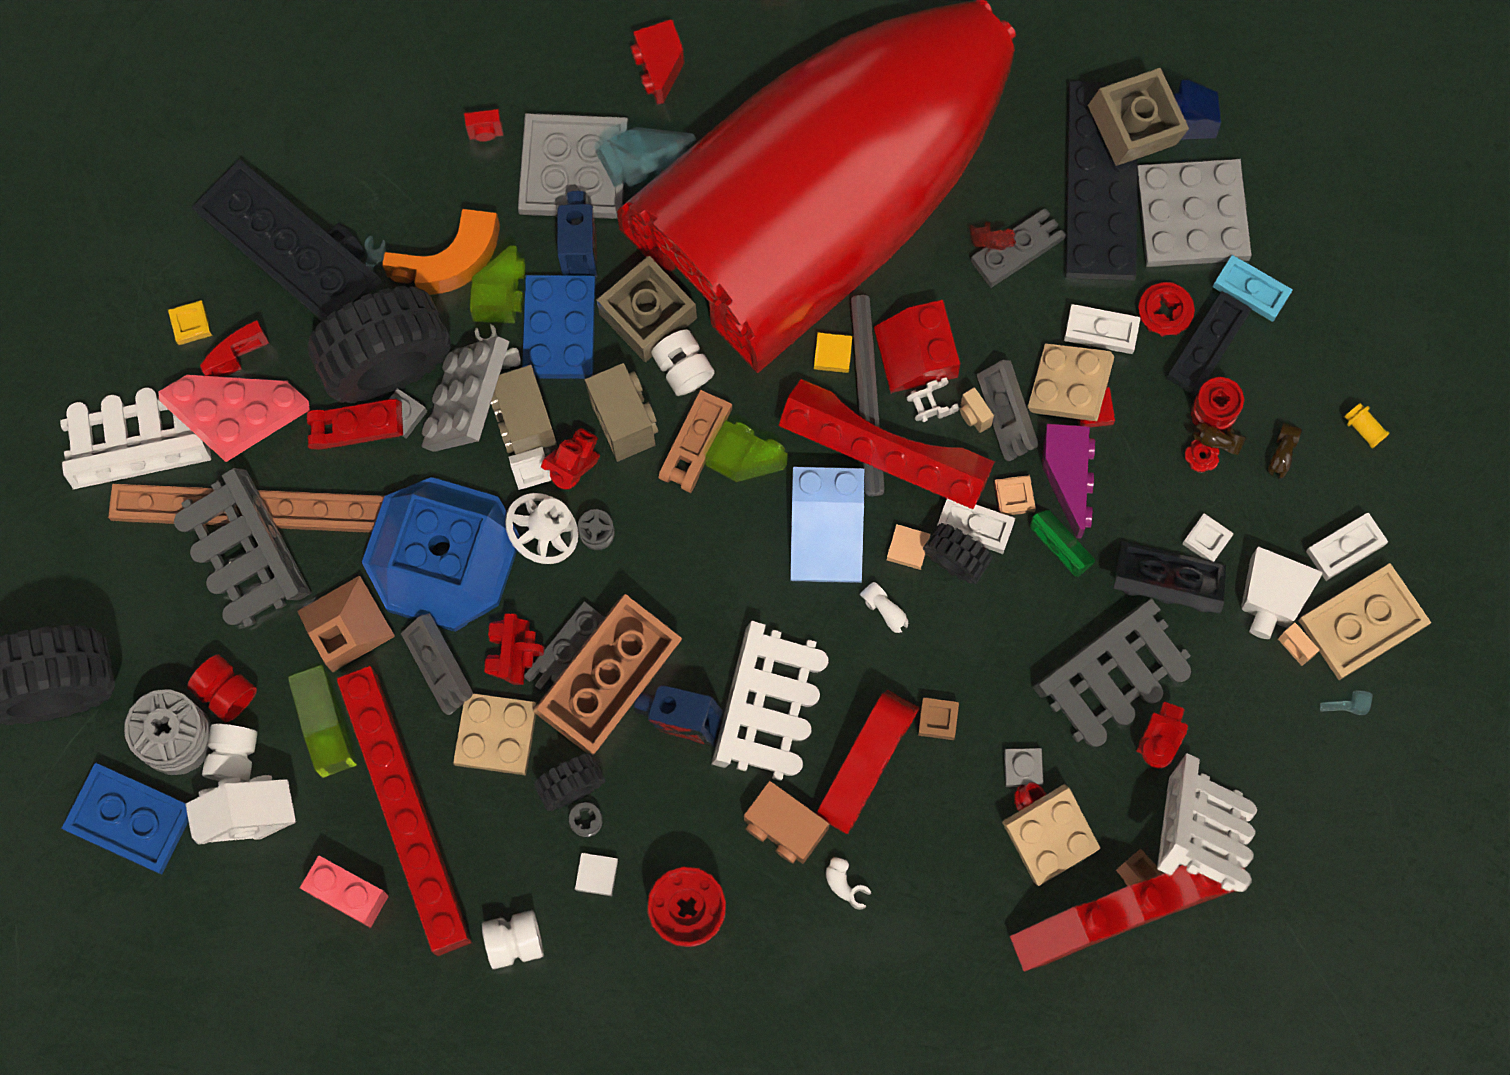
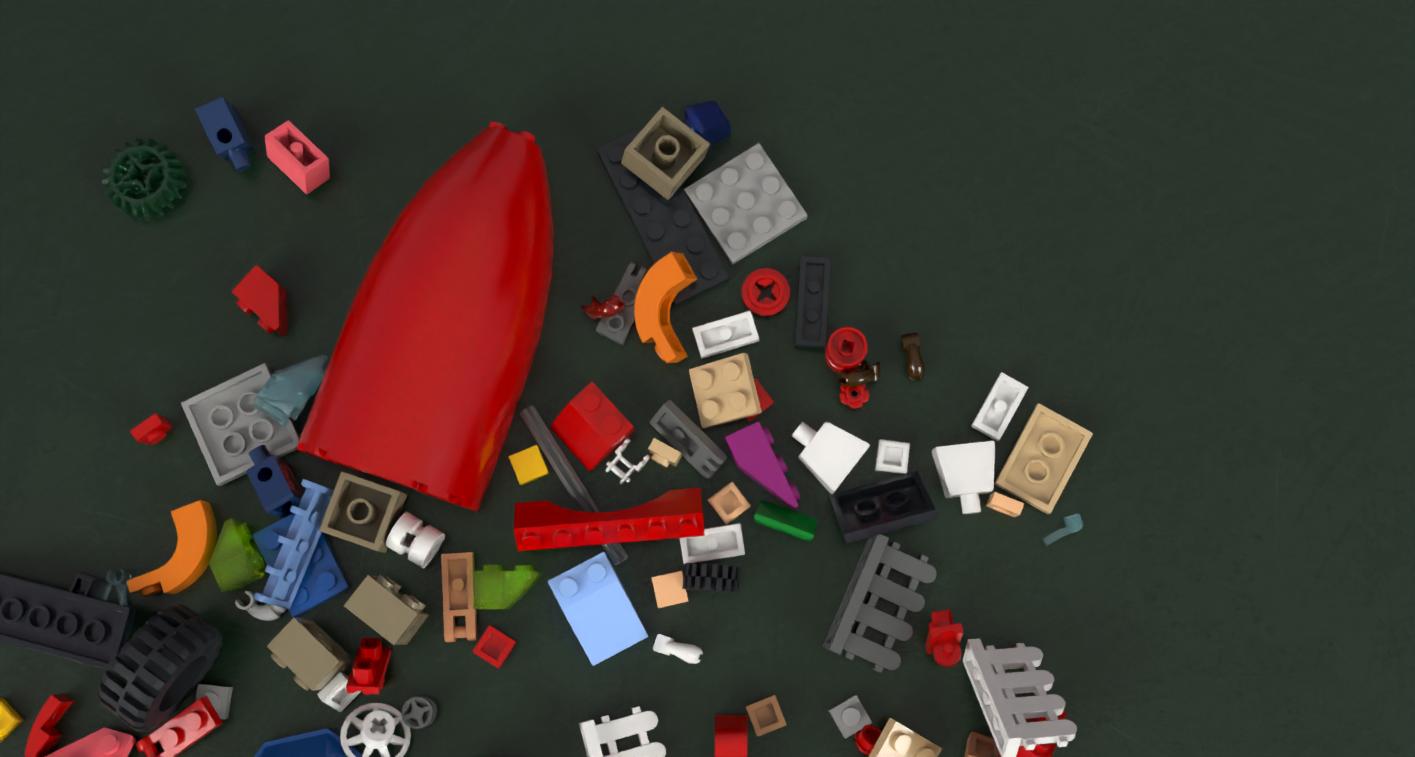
camera: 30 degrees left, 5 degrees up
light grey plate [421,336,510,452] -> none
medium azure plate [1213,255,1293,322] -> none
yellow pin [1344,403,1390,449] -> none
none -> medium blue hinge [253,479,334,610]
none -> red plate [472,625,517,669]
none -> orange arch [634,252,697,363]
none -> white torso [792,422,870,494]

